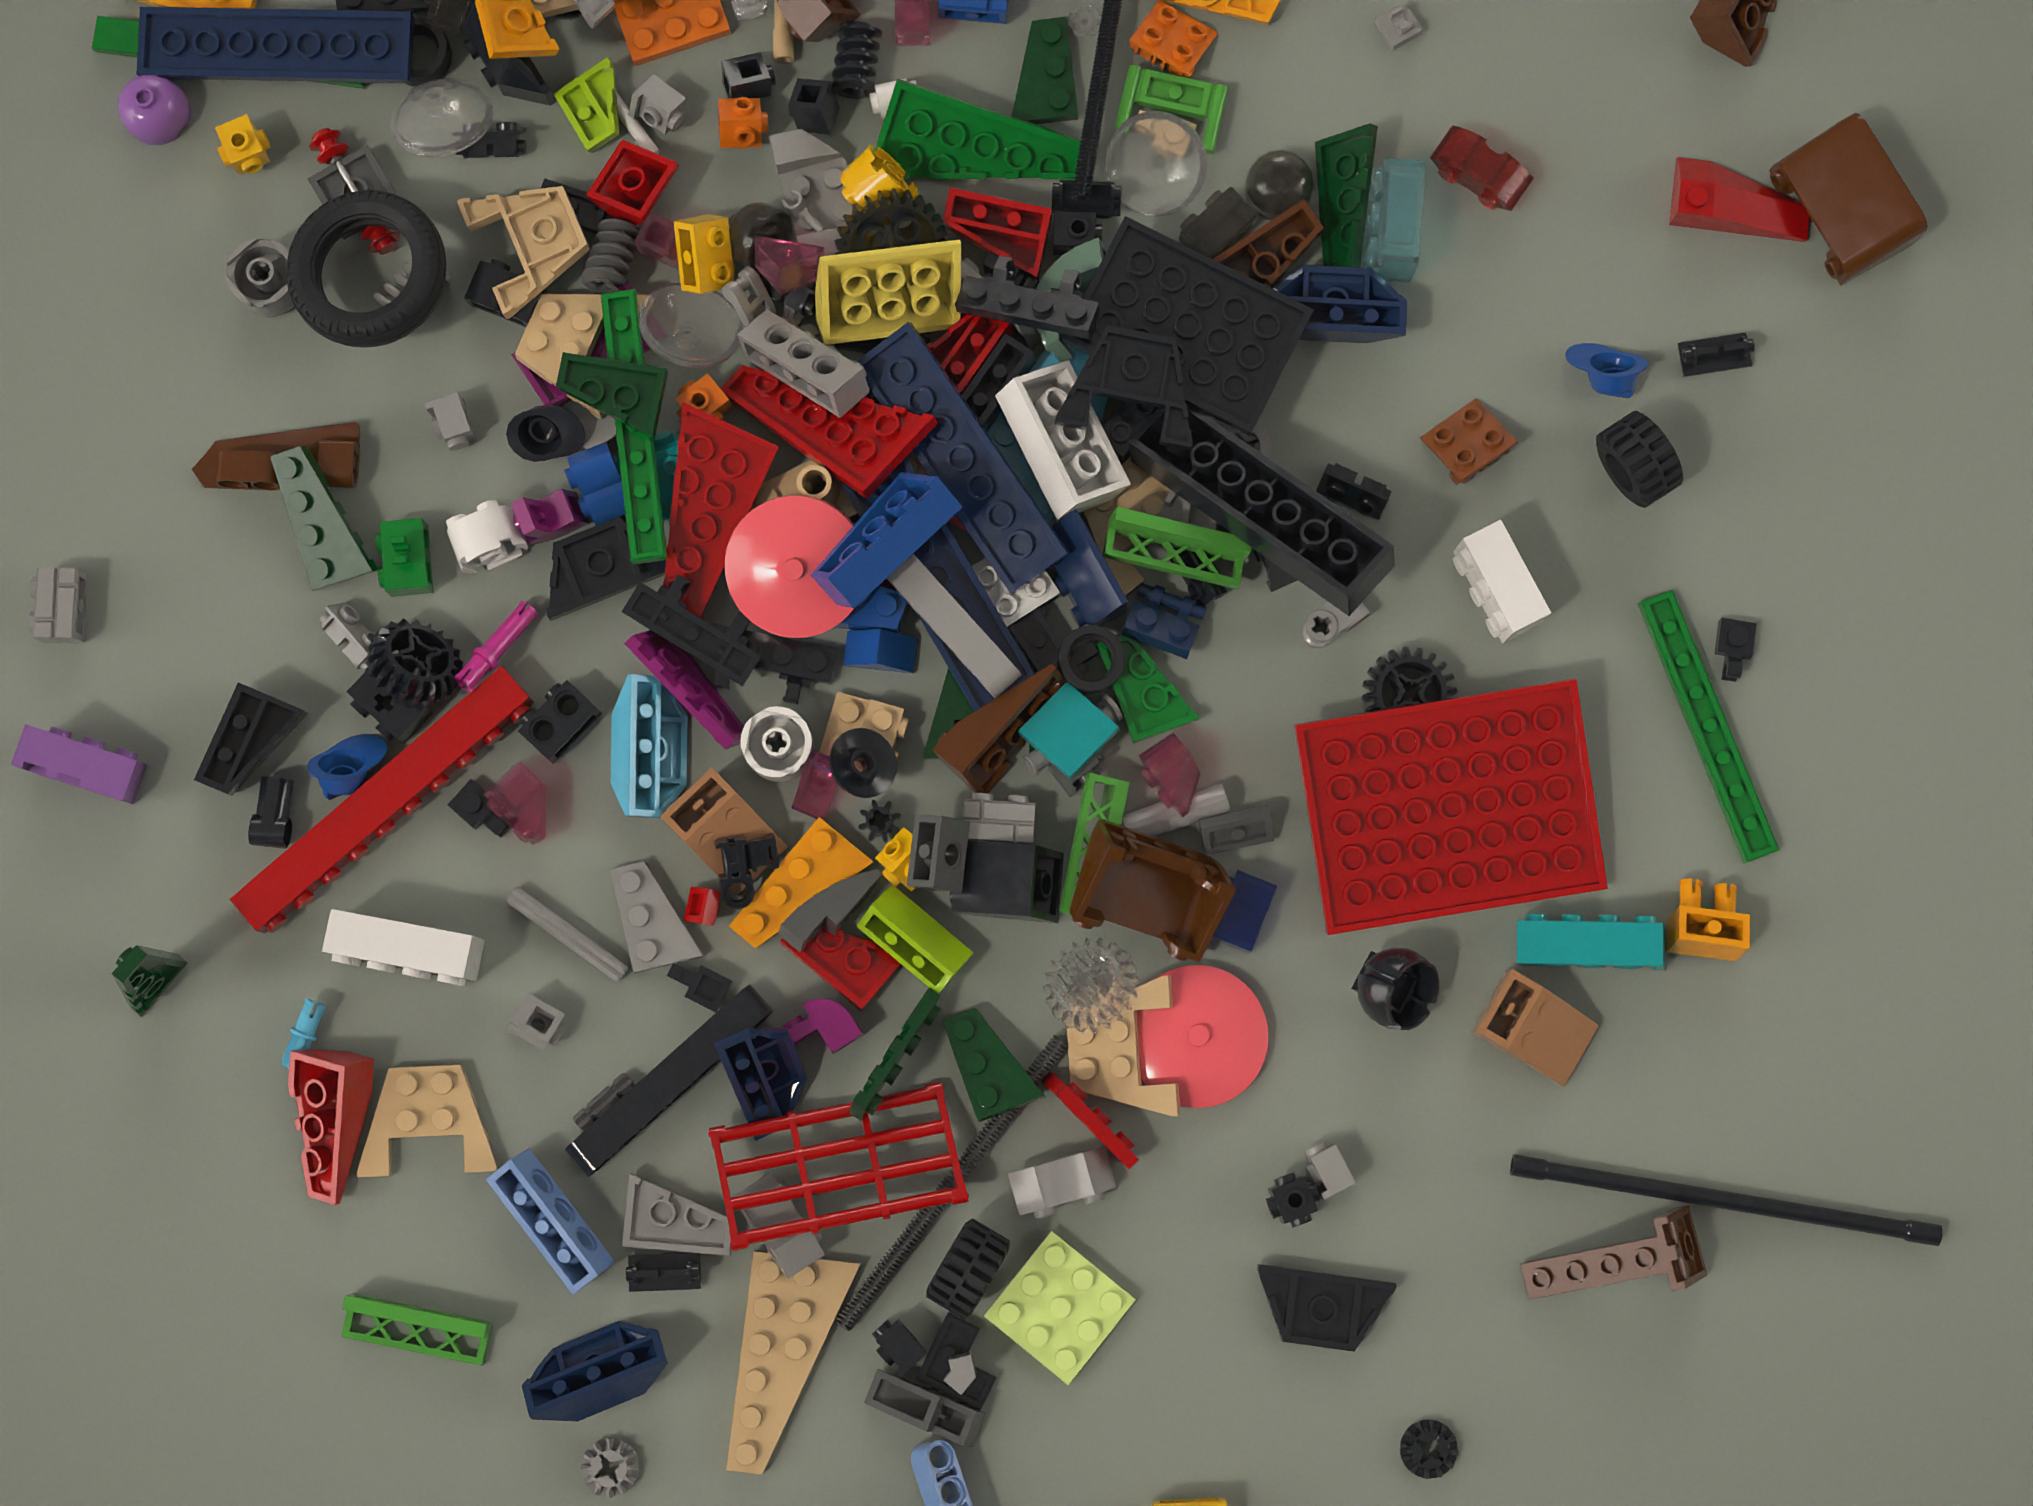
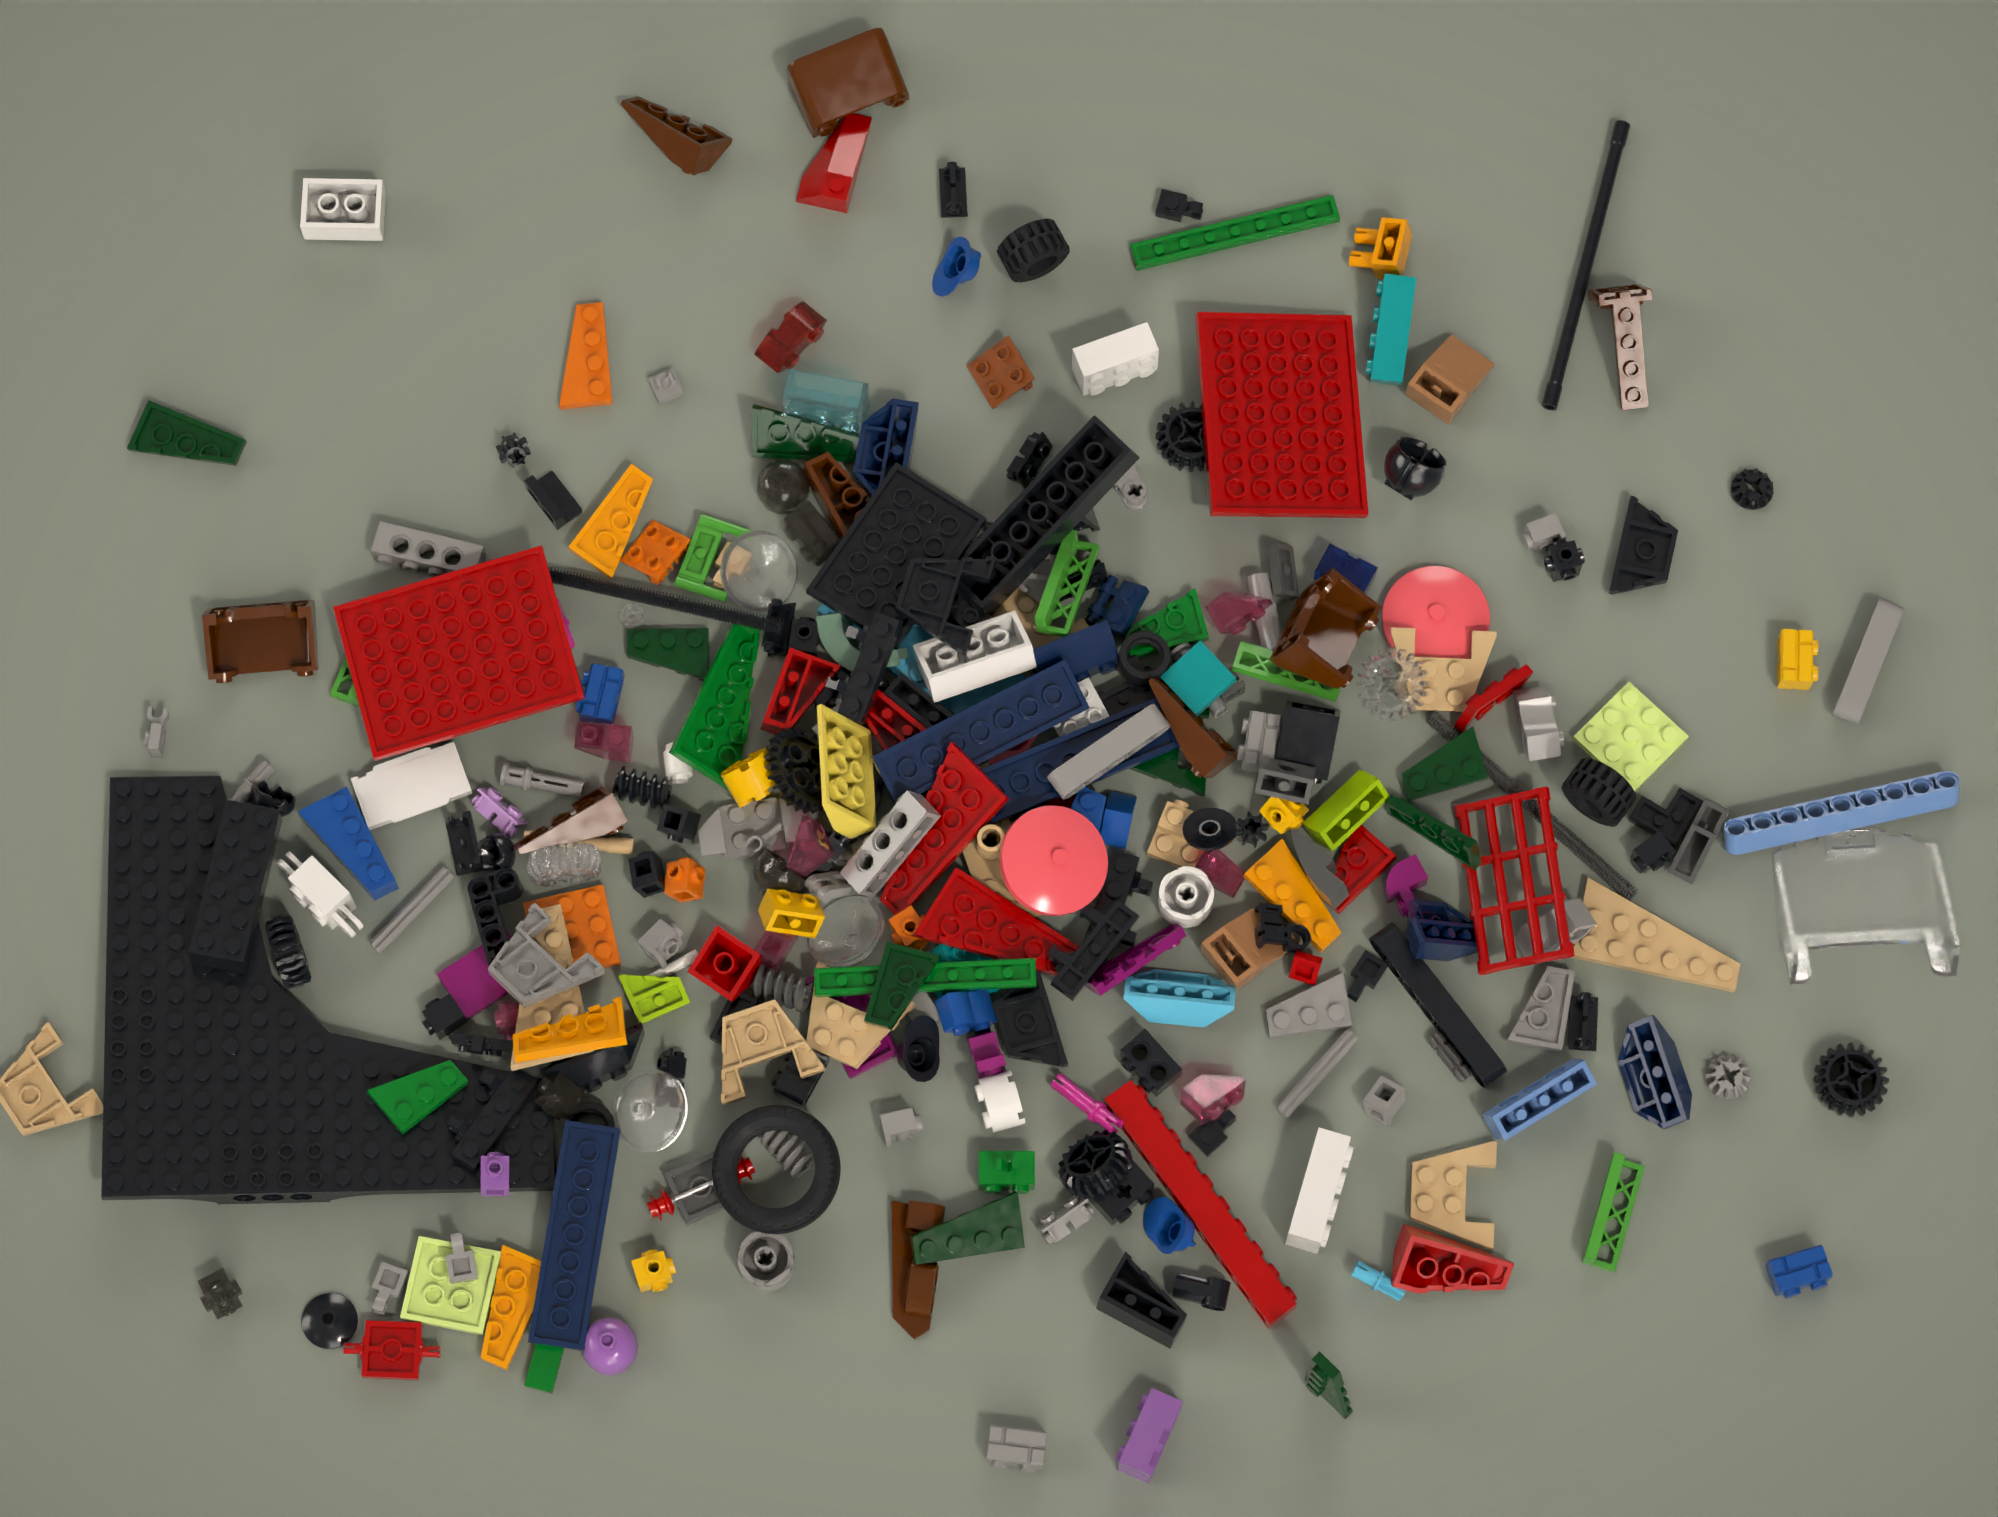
camera: 85 degrees left, 10 degrees down
blue wedge [811,472,962,608] -> none
light grey piece [944,1352,976,1395] -> none

